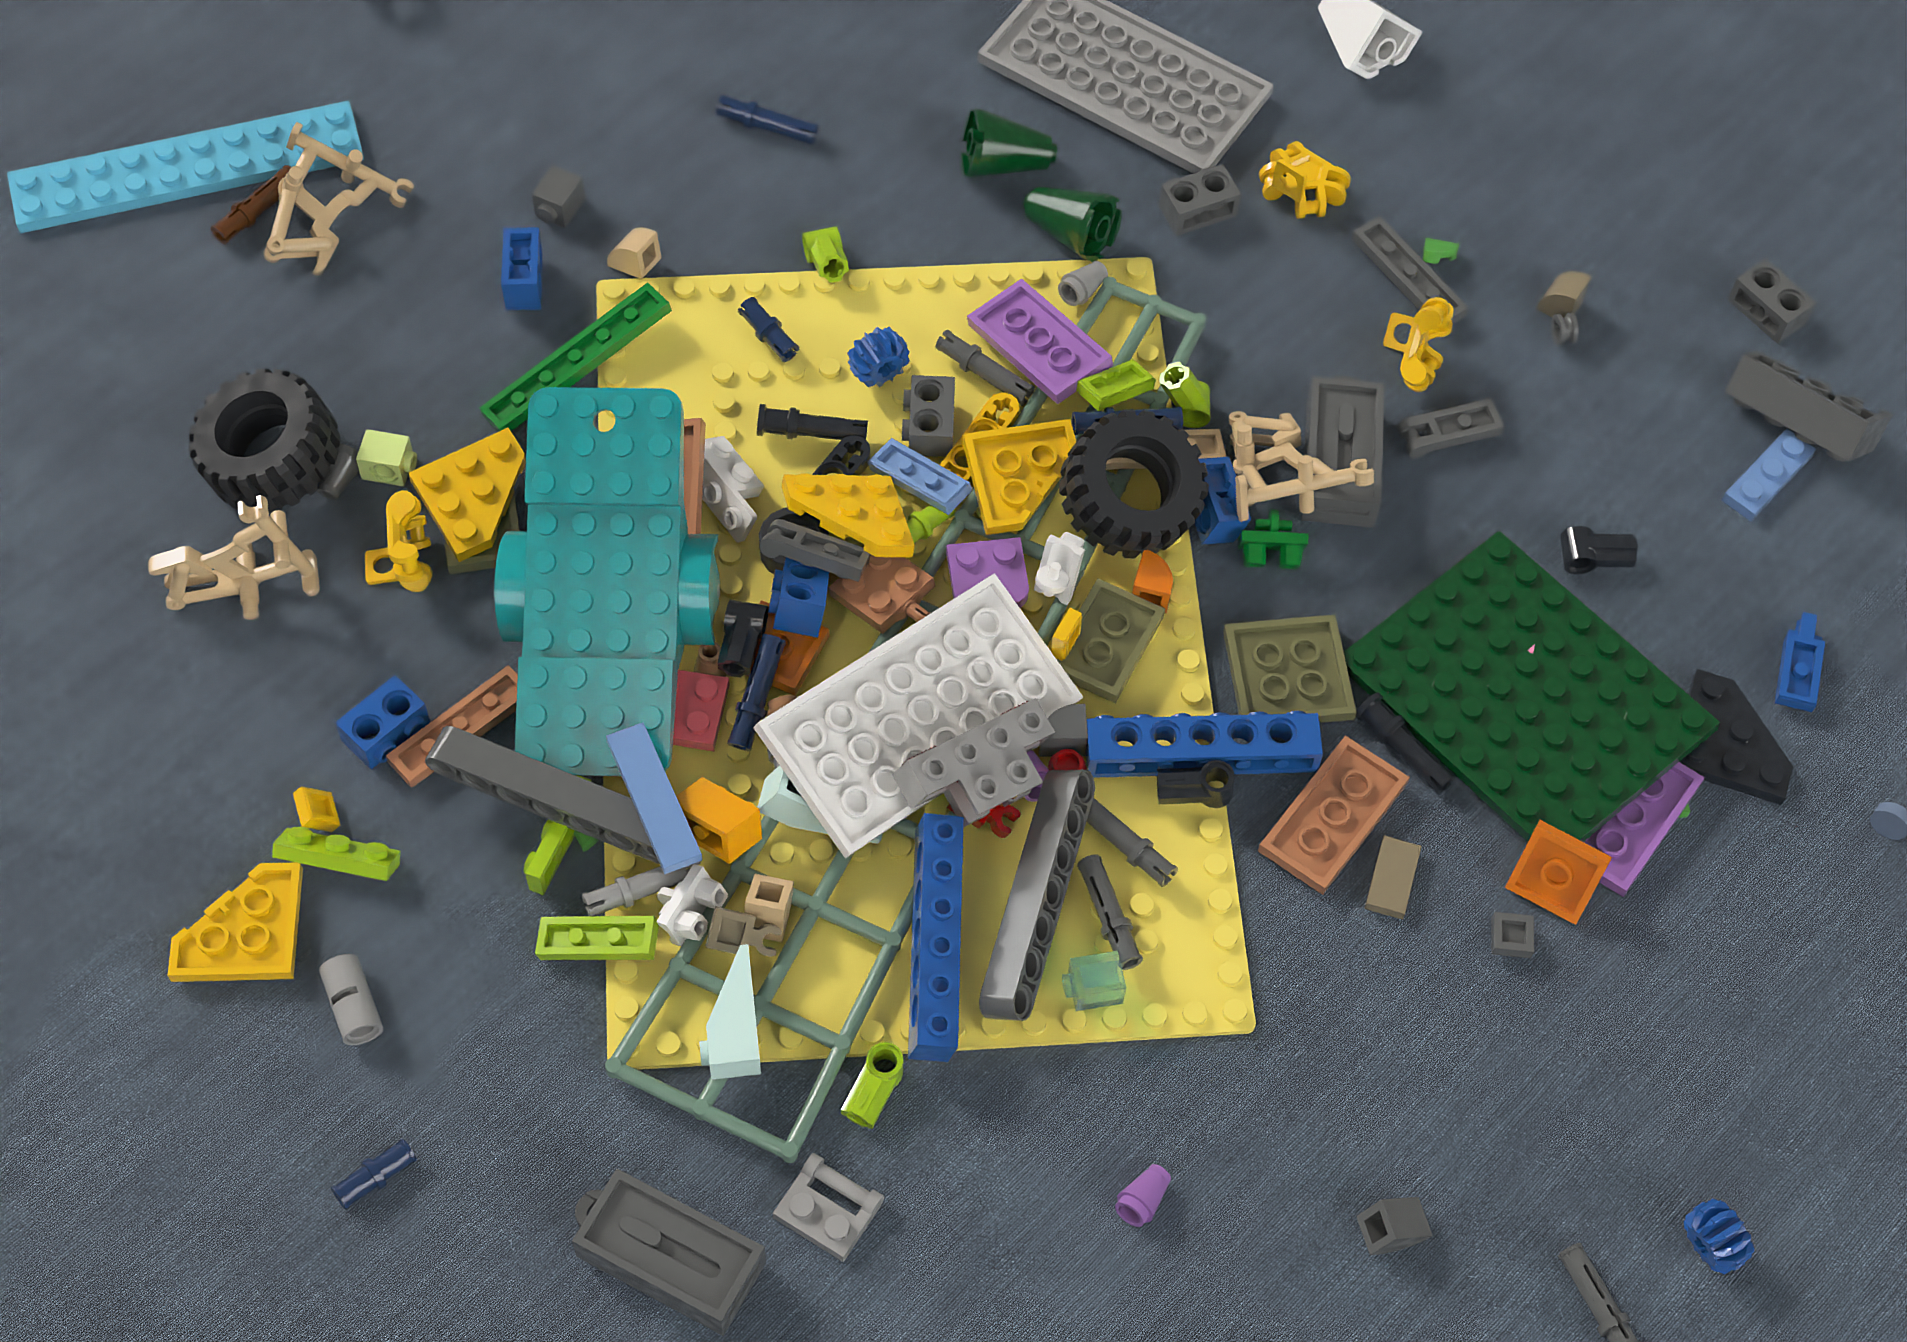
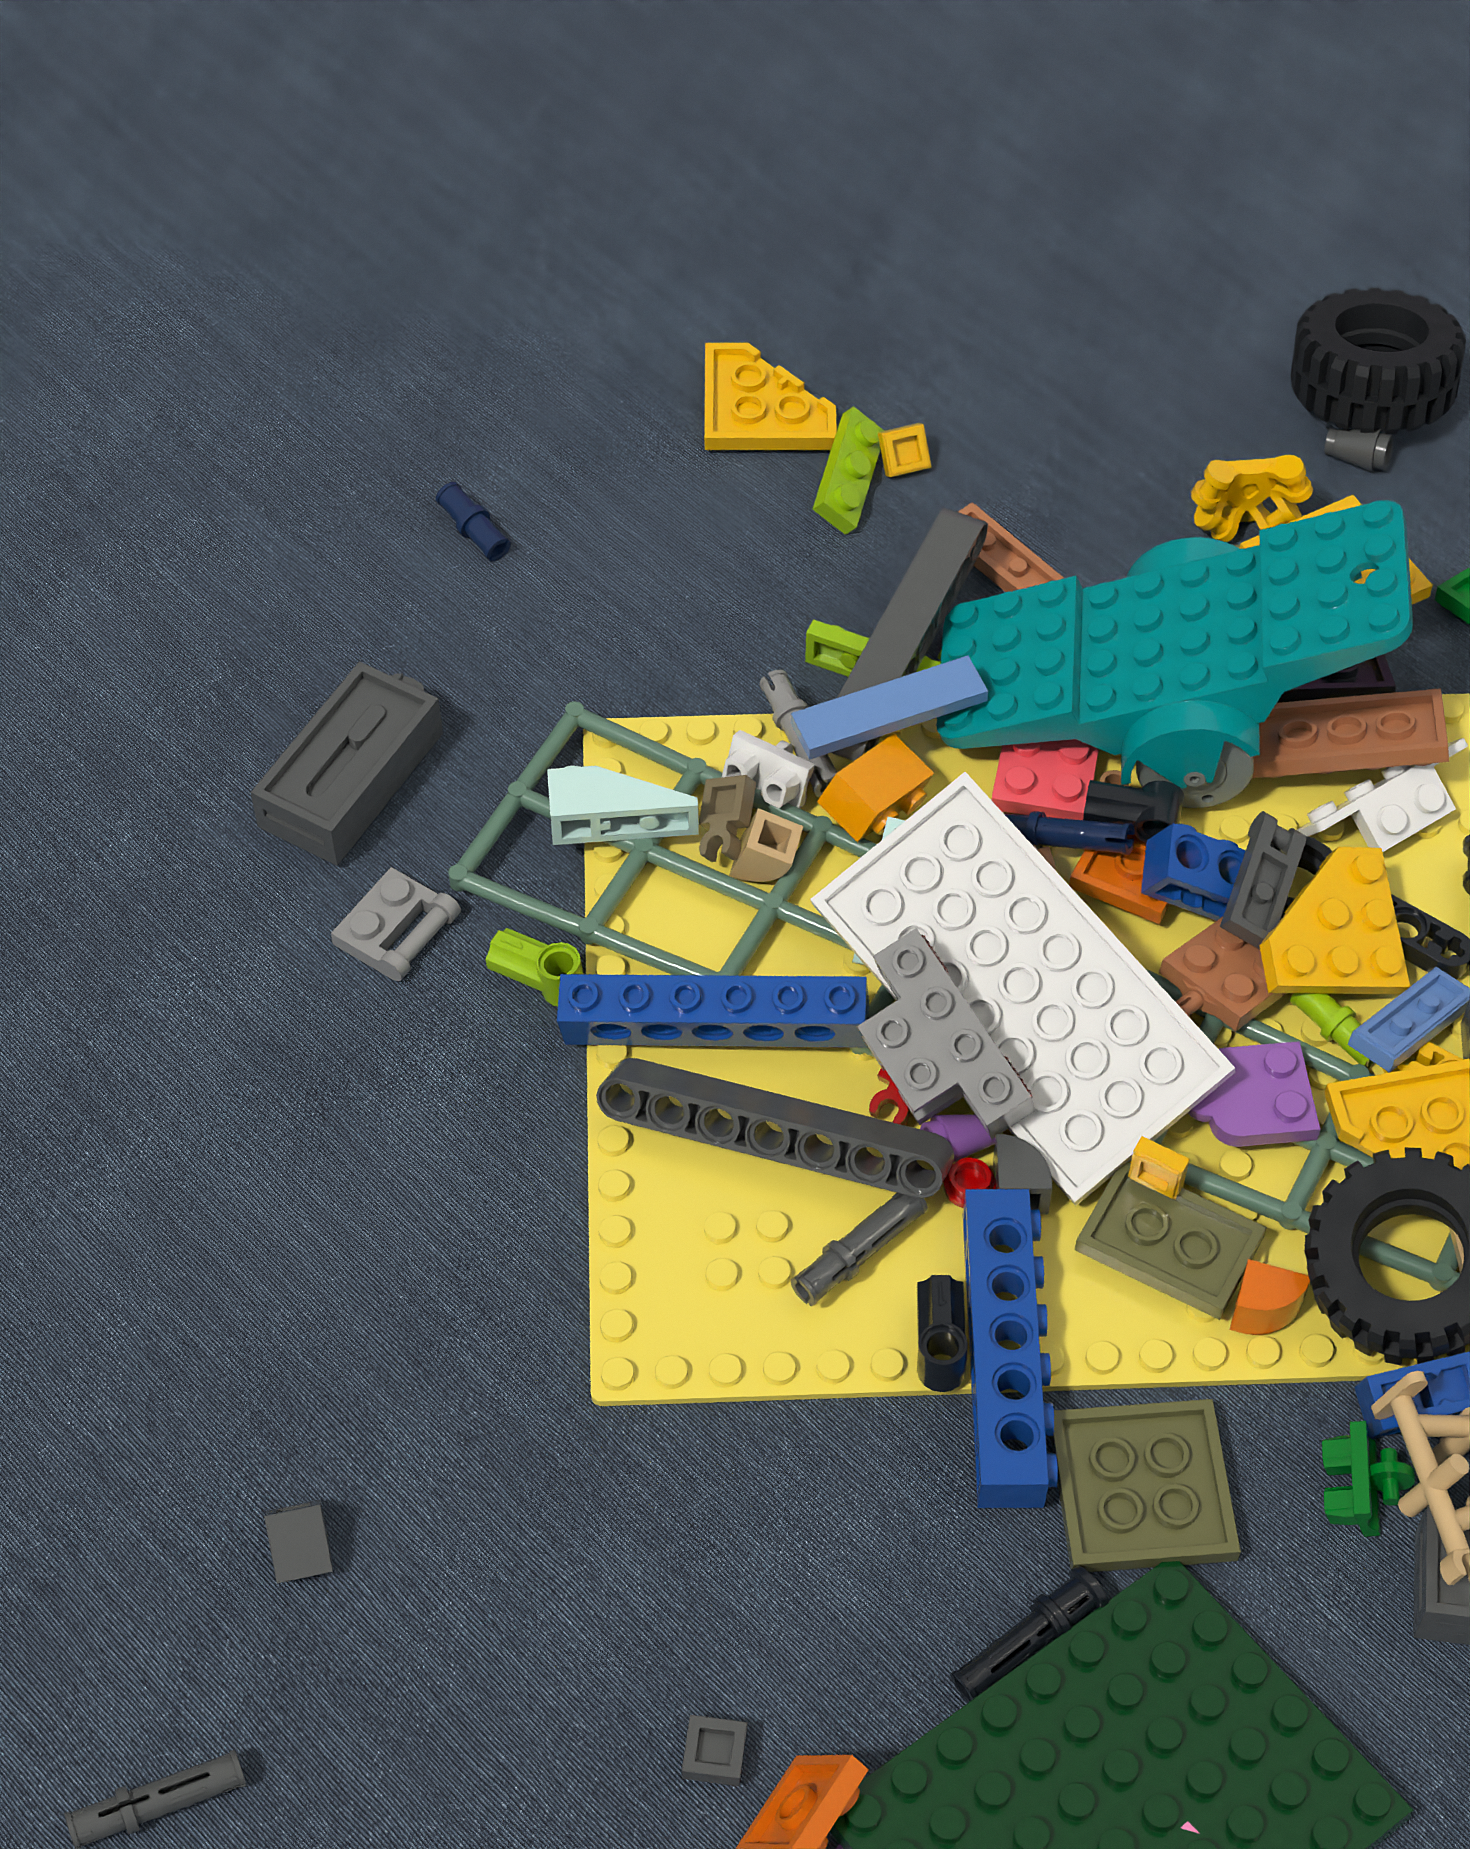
camera: 95 degrees right, 5 degrees down
tan piece [148,495,320,620] -> none
light grey pin [319,954,383,1045] -> none
blue brick [335,675,430,770] -> none
yellowish green brick [356,429,417,487] -> none
lime plate [535,916,659,960] -> none
white hips [1034,532,1085,605] -> none
clear light blue brick [1062,951,1126,1011] -> none
dark grey pin [1077,854,1143,970] -> none
medium lavender cone [1115,1164,1171,1227] -> none
nougat plate [1258,735,1410,895] -> none
dark tan tile [1364,836,1422,920] -> none

